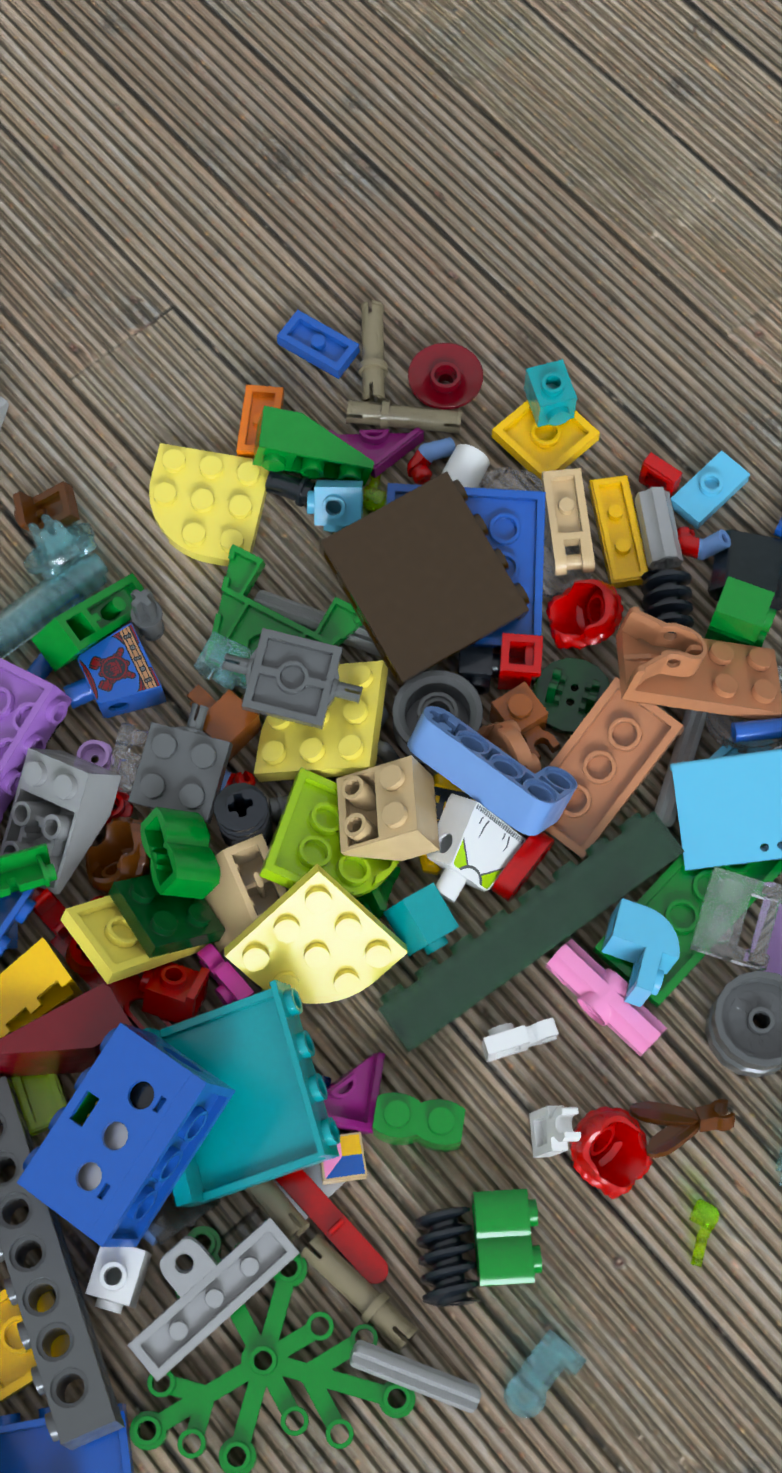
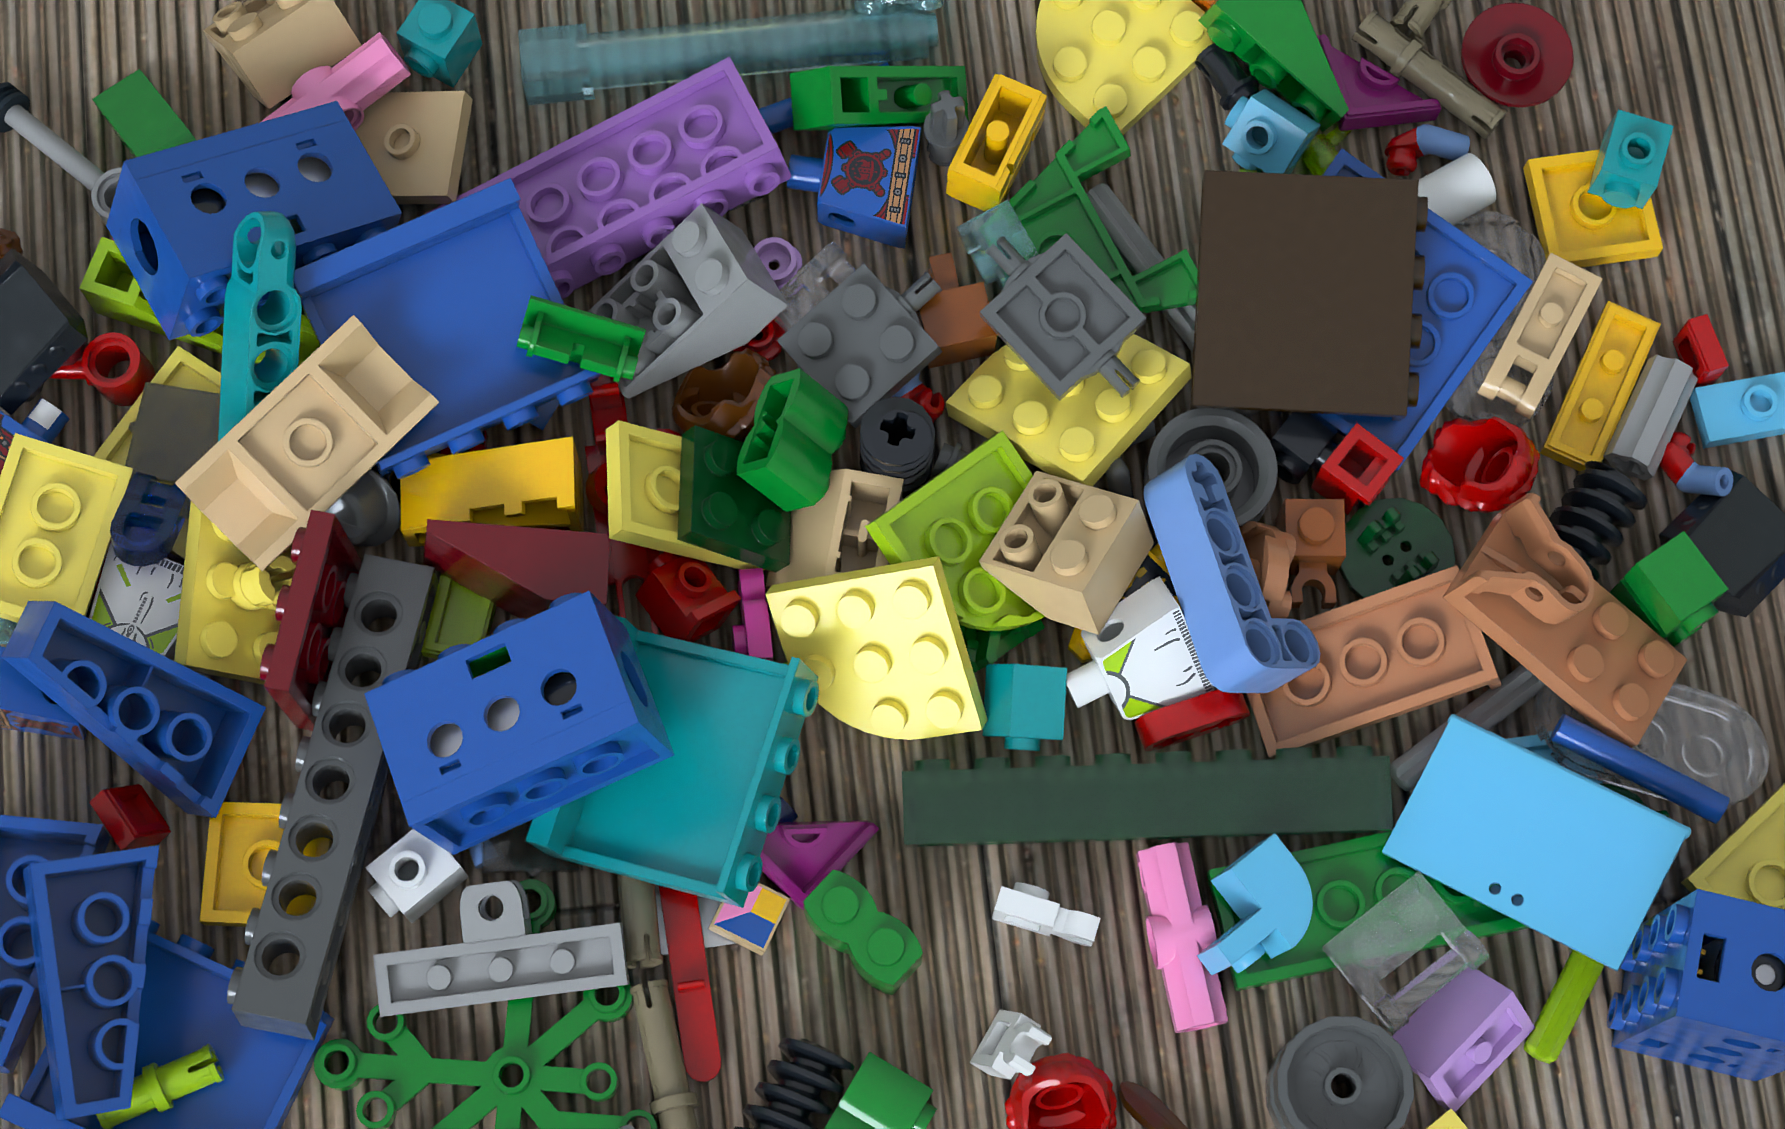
camera: 30 degrees right, 5 degrees up
none -> yellow brick [946,74,1047,215]

